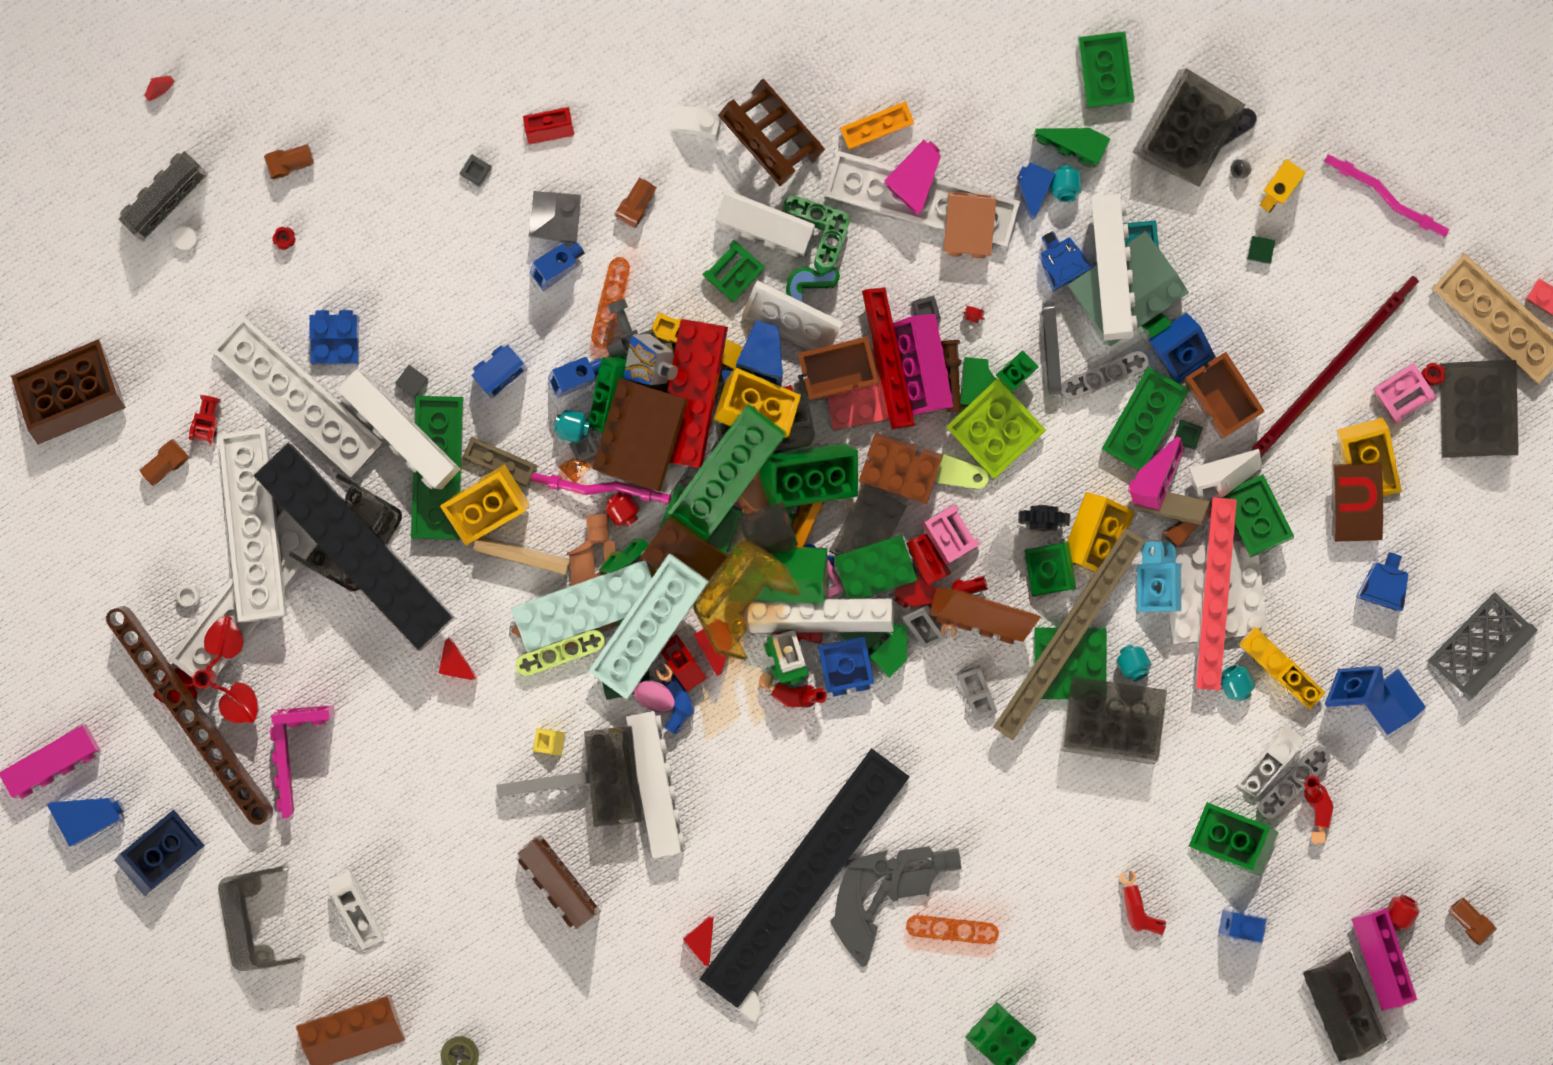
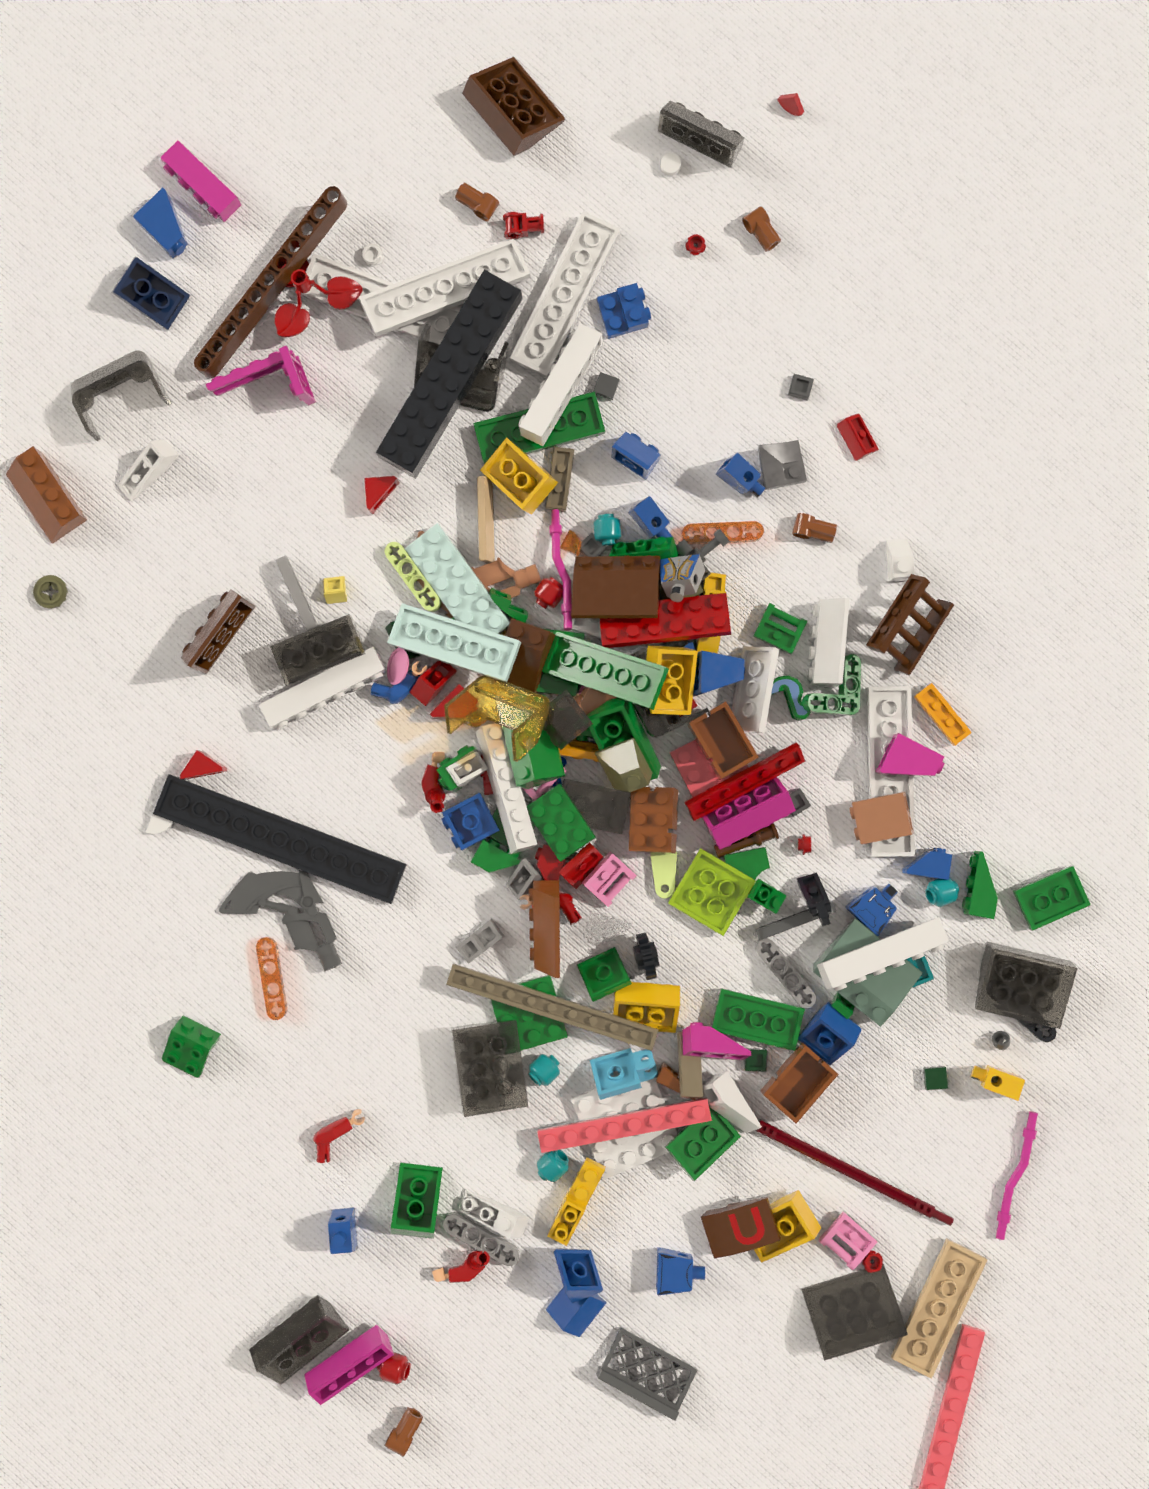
camera: 75 degrees right, 0 degrees up
none -> olive slope [595,737,652,792]
none -> black hinge [797,872,832,927]

